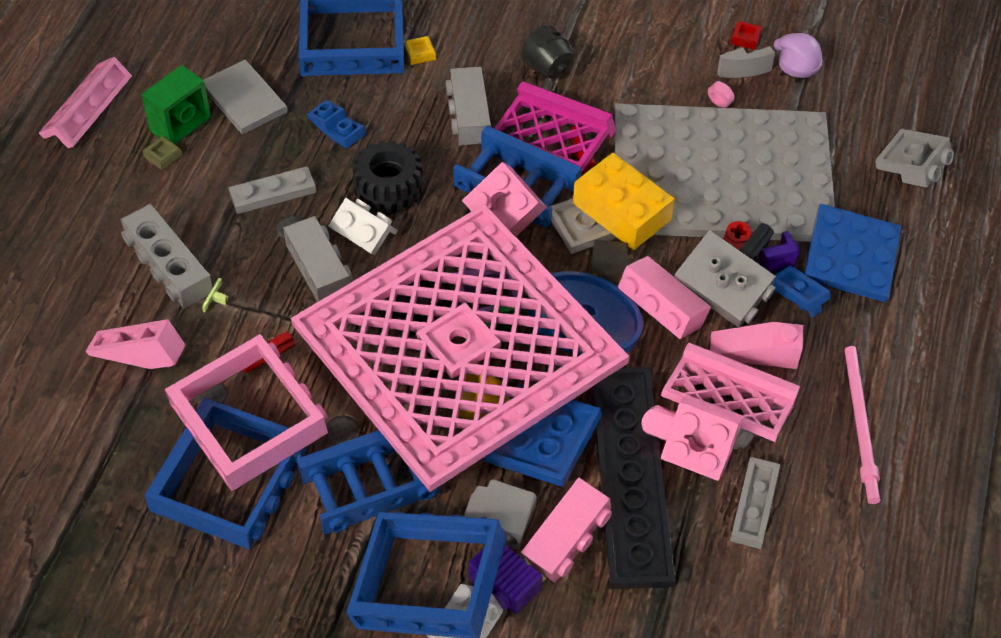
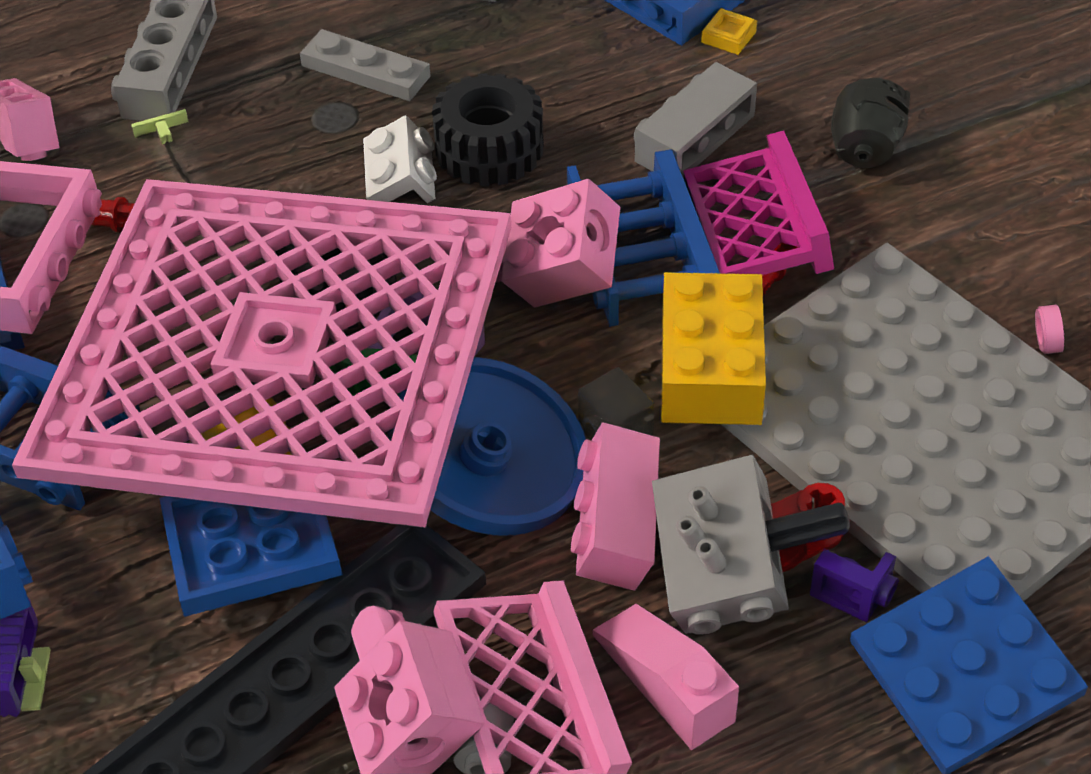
camera: 50 degrees right, 5 degrees down
light grey brick [283,216,353,302] -> none
blue slope [307,100,366,148] -> none
light grey piece [464,479,537,550] -> none
bright pink brick [521,478,612,583] -> none
light grey plate [550,199,617,254] -> none
blue plate [773,265,830,318] -> none

